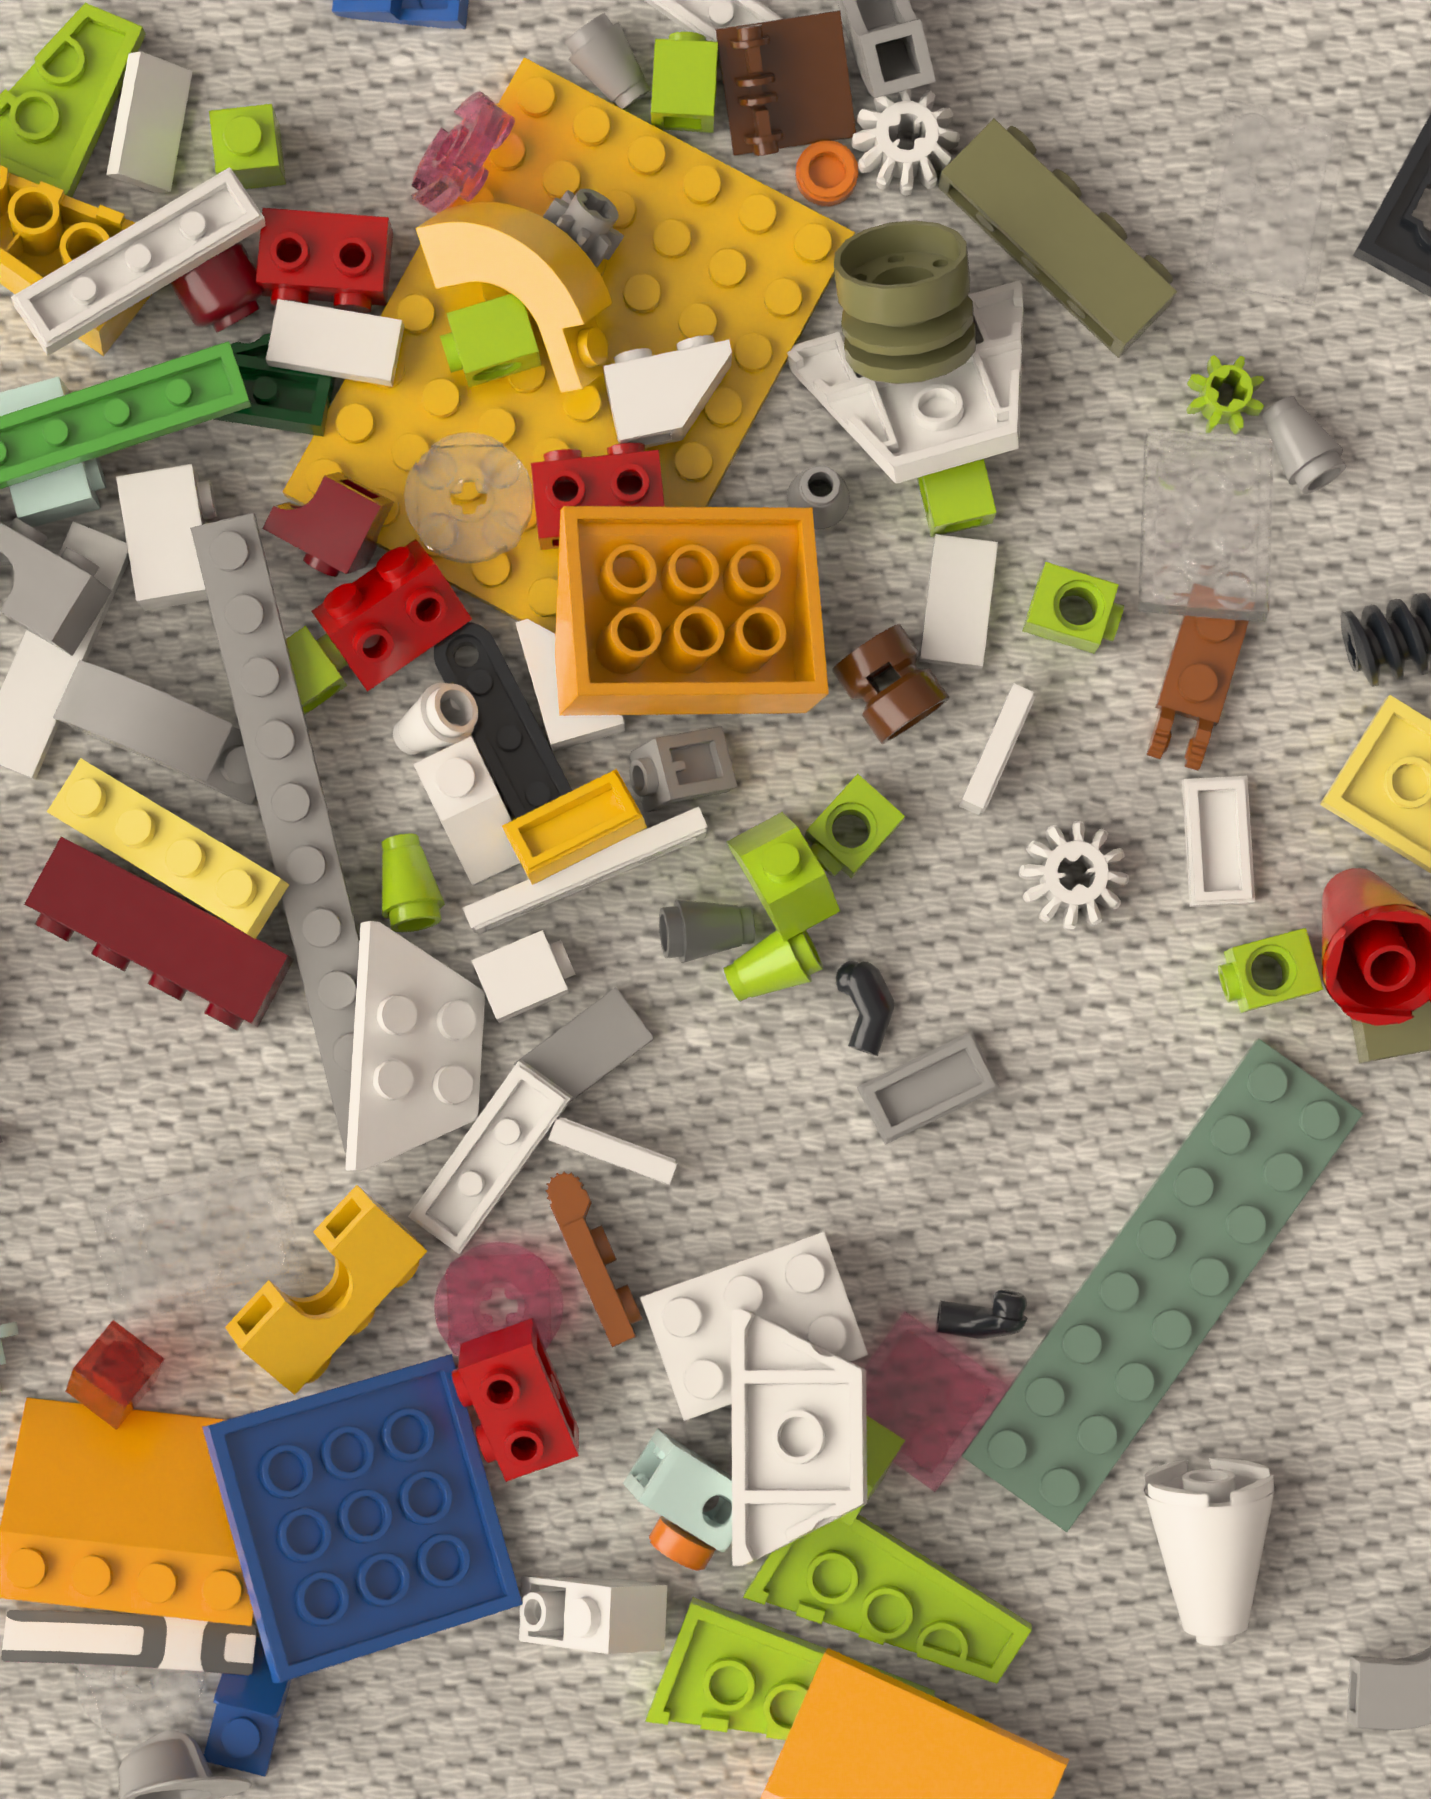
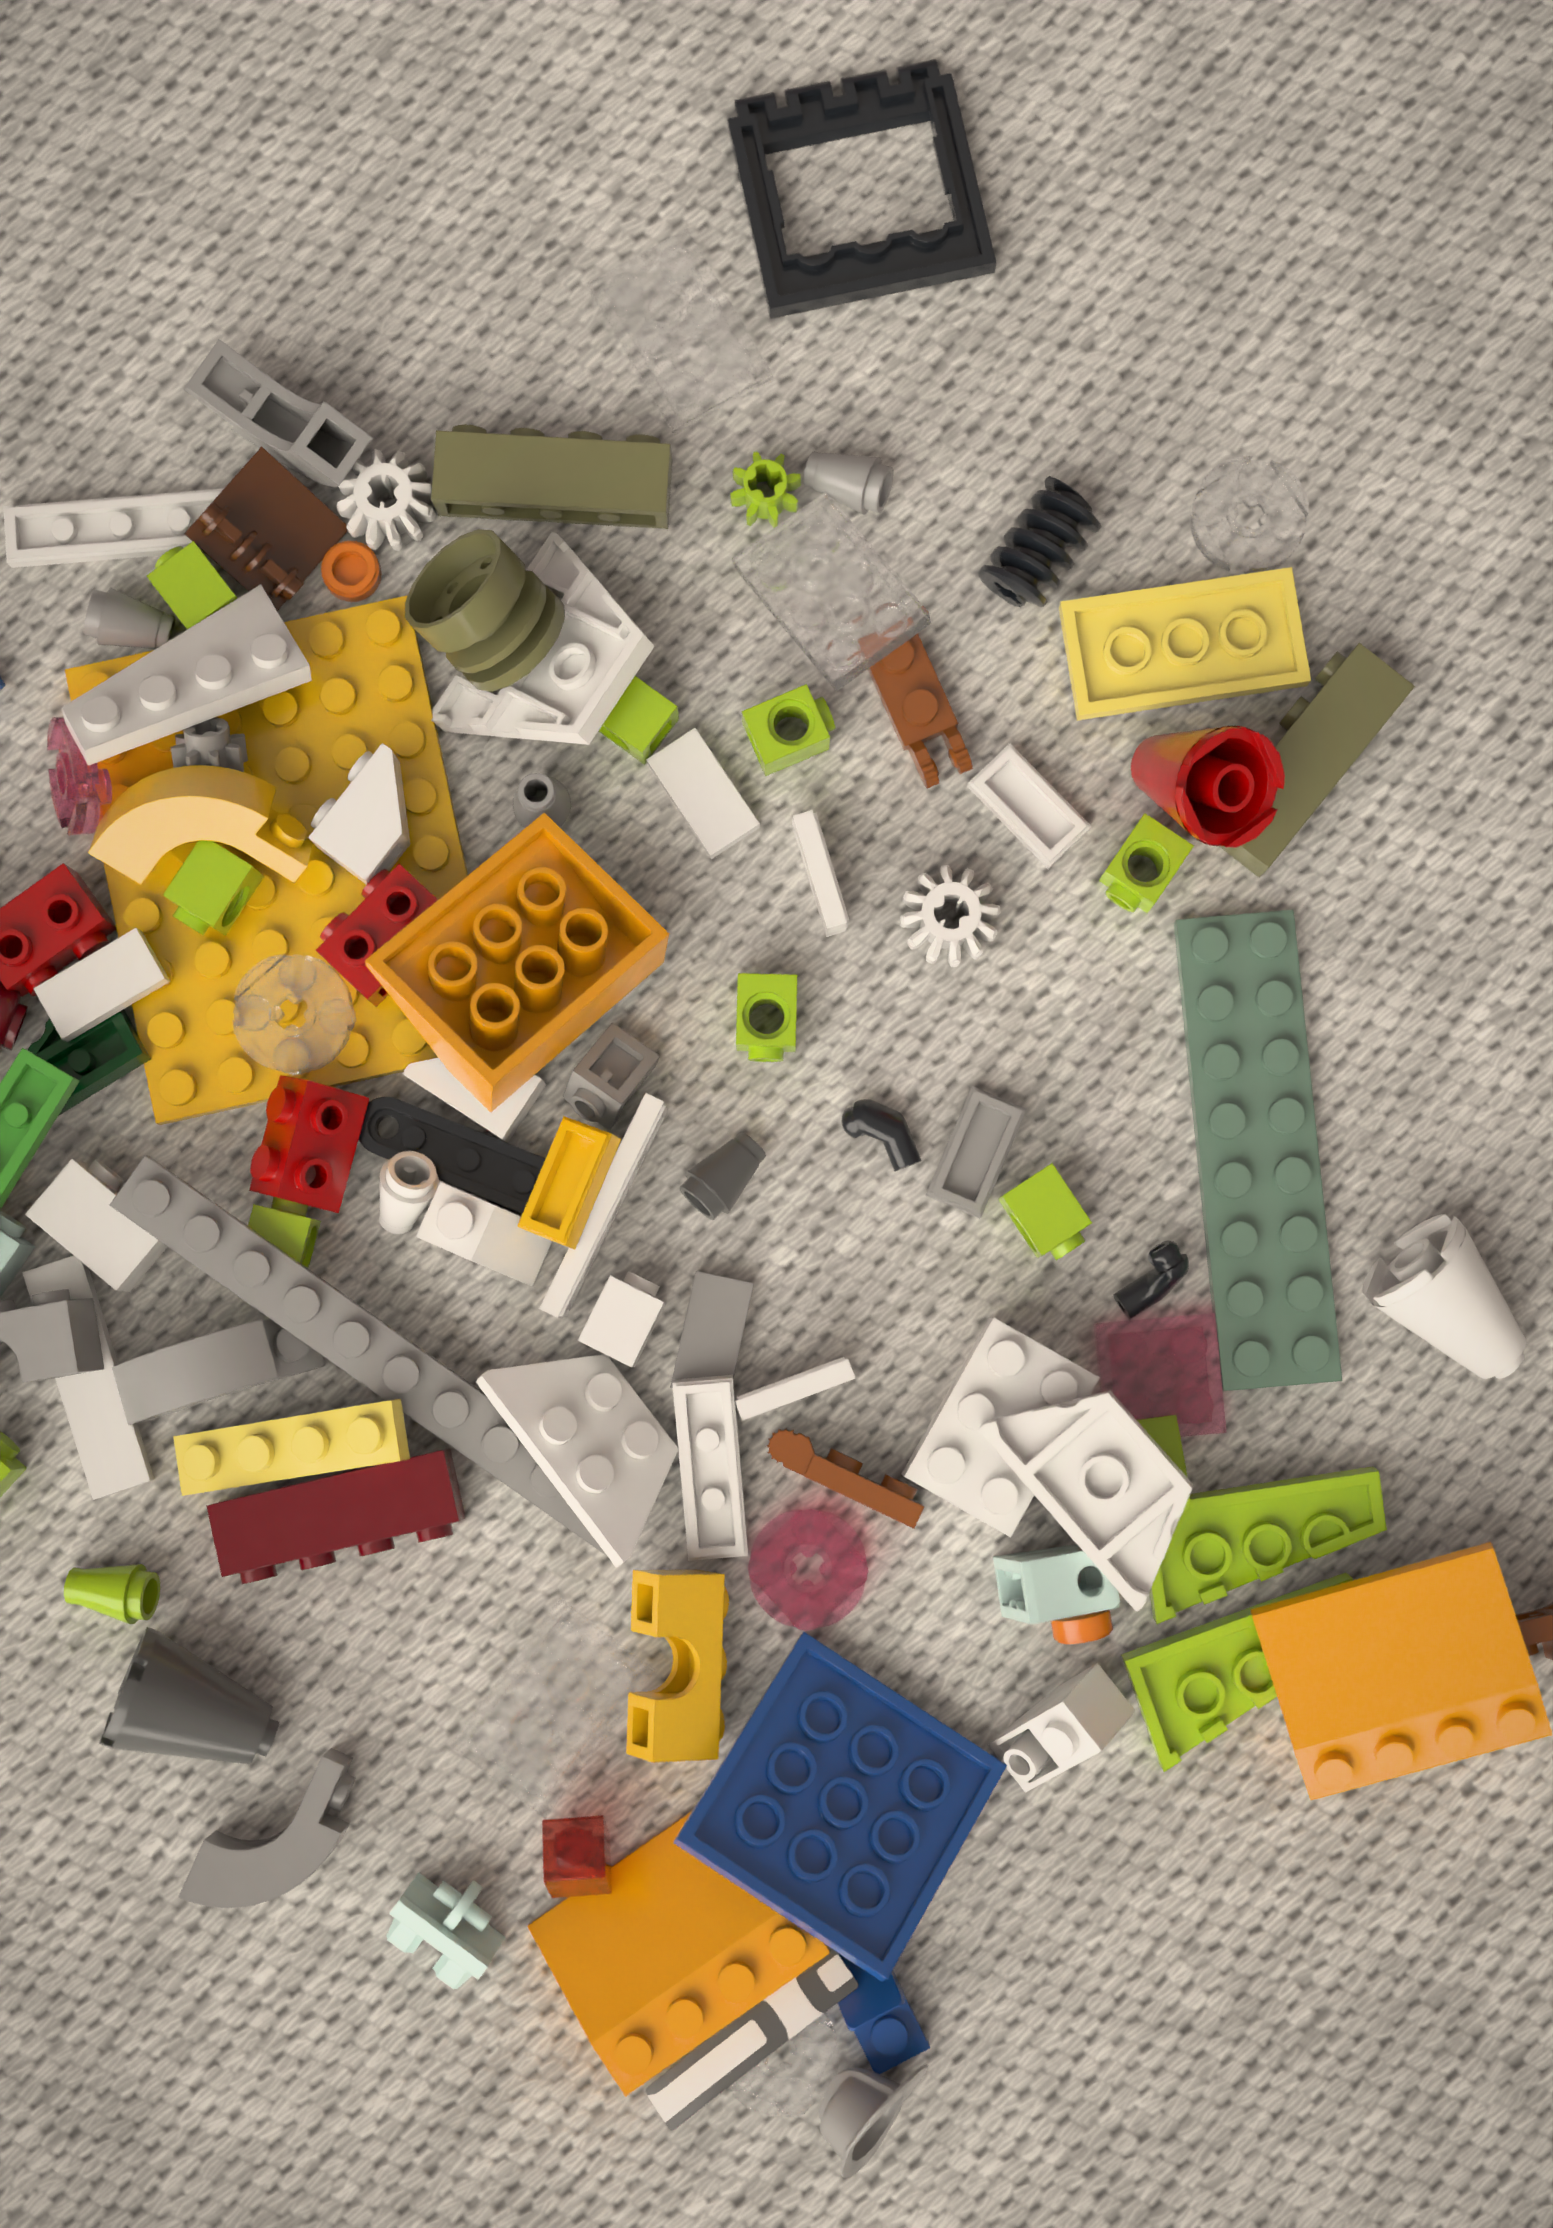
camera: 35 degrees left, 0 degrees up
dark red brick [262,472,394,577] -> none
lime cone [381,833,445,932] -> none
red brick [452,1318,579,1482] -> none
lime cone [723,930,823,1002] -> none
lime slope [727,812,840,942] -> none
reddish brown wheel [832,624,950,744] -> none
none -> white wing [61,584,312,766]
none -> lime brick [998,1163,1092,1261]

